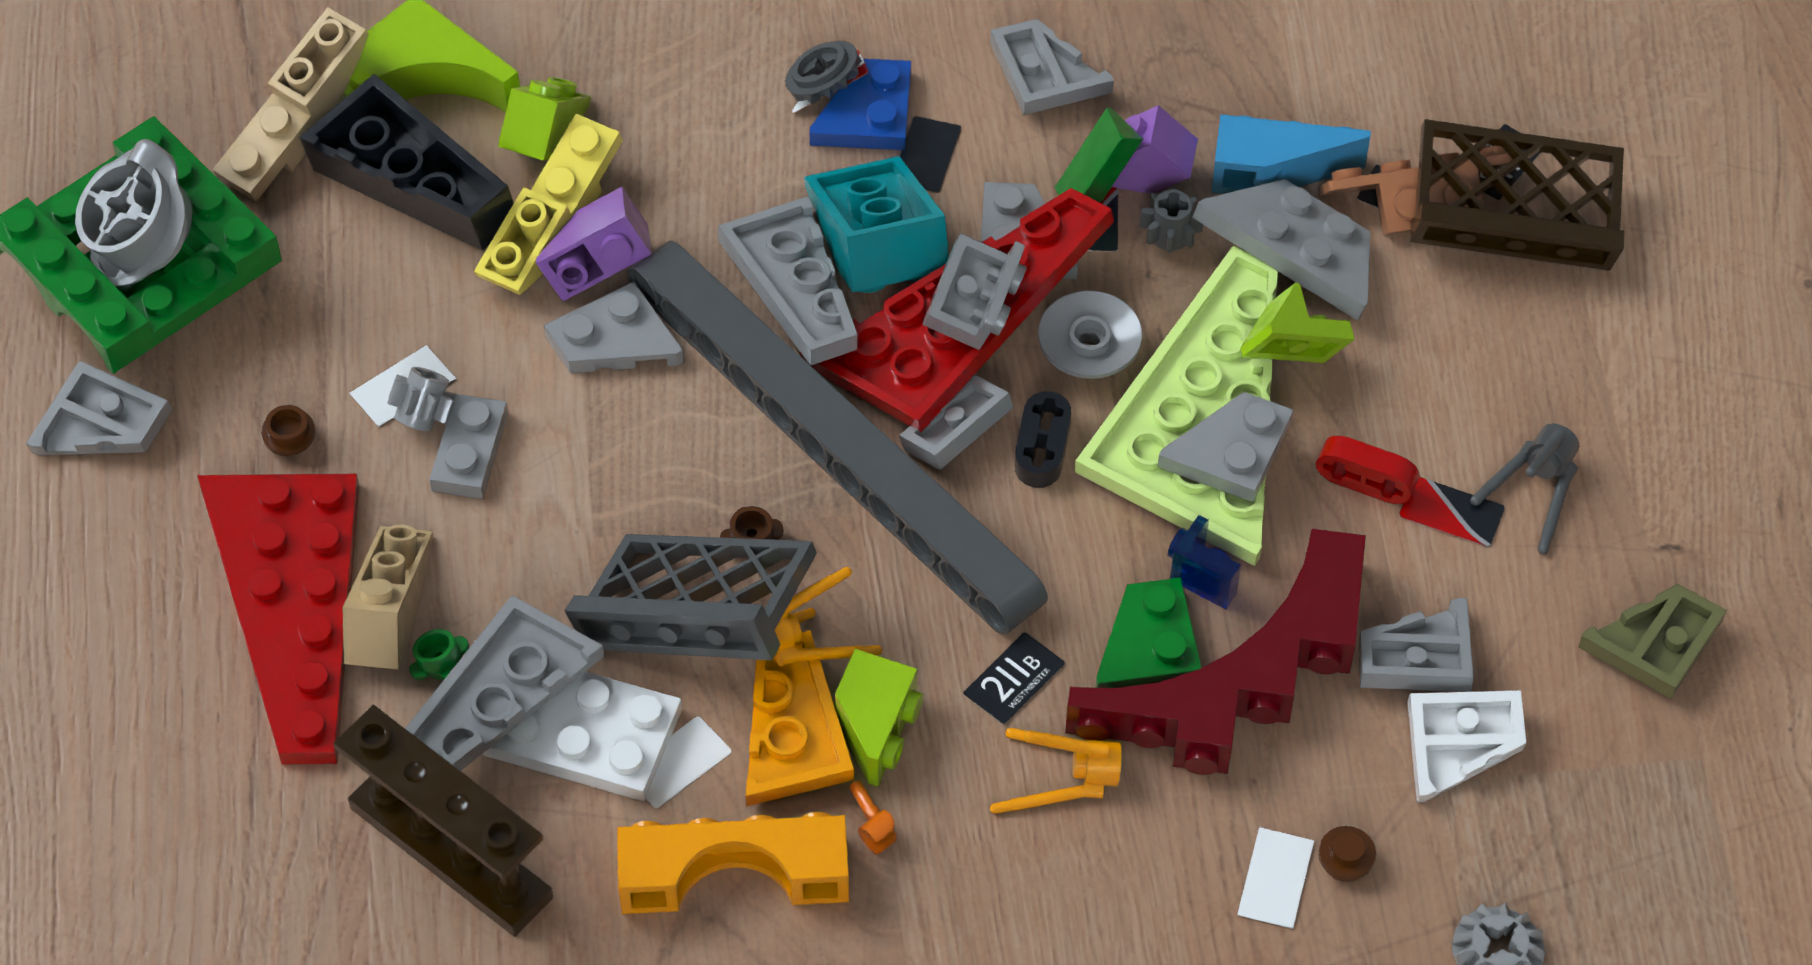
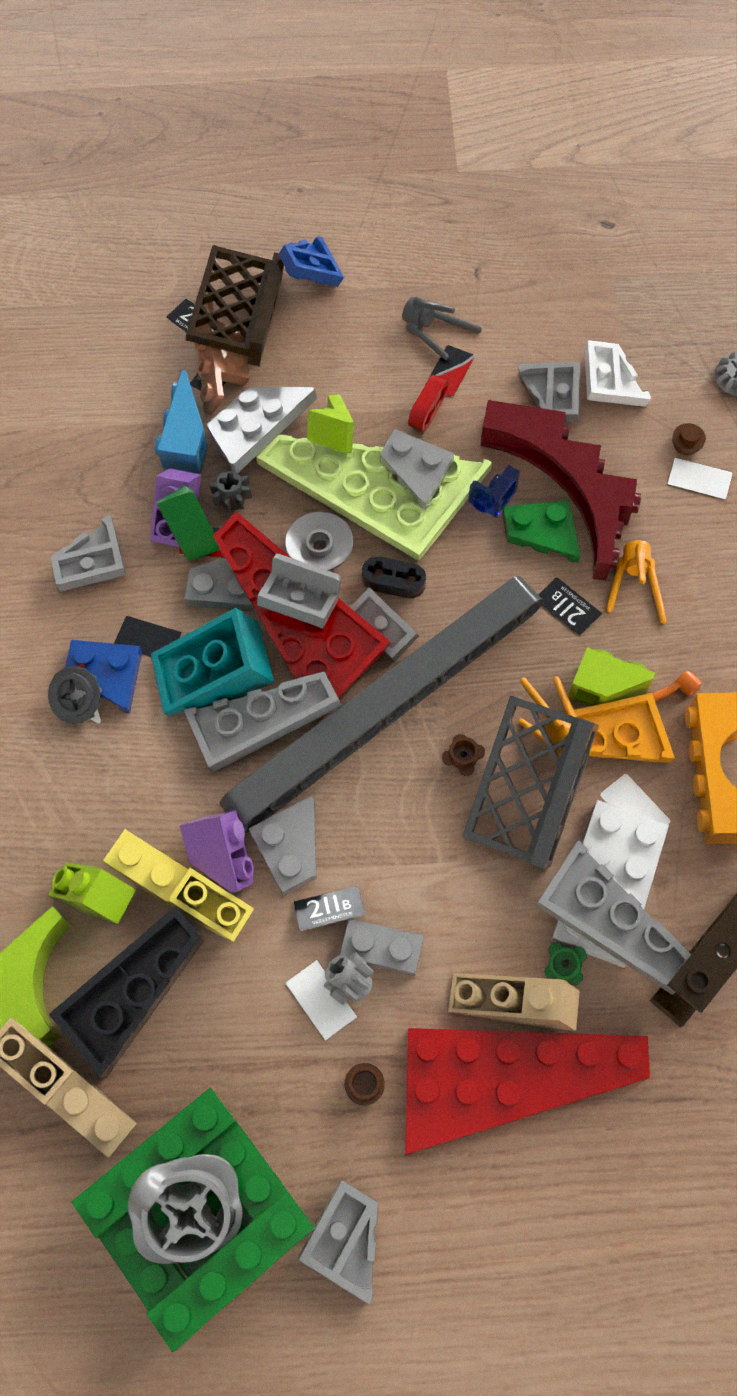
camera: 85 degrees left, 10 degrees up
olive wing [1578,584,1727,699] -> none
none -> blue wing [279,236,344,287]
none -> sticker [294,886,365,931]

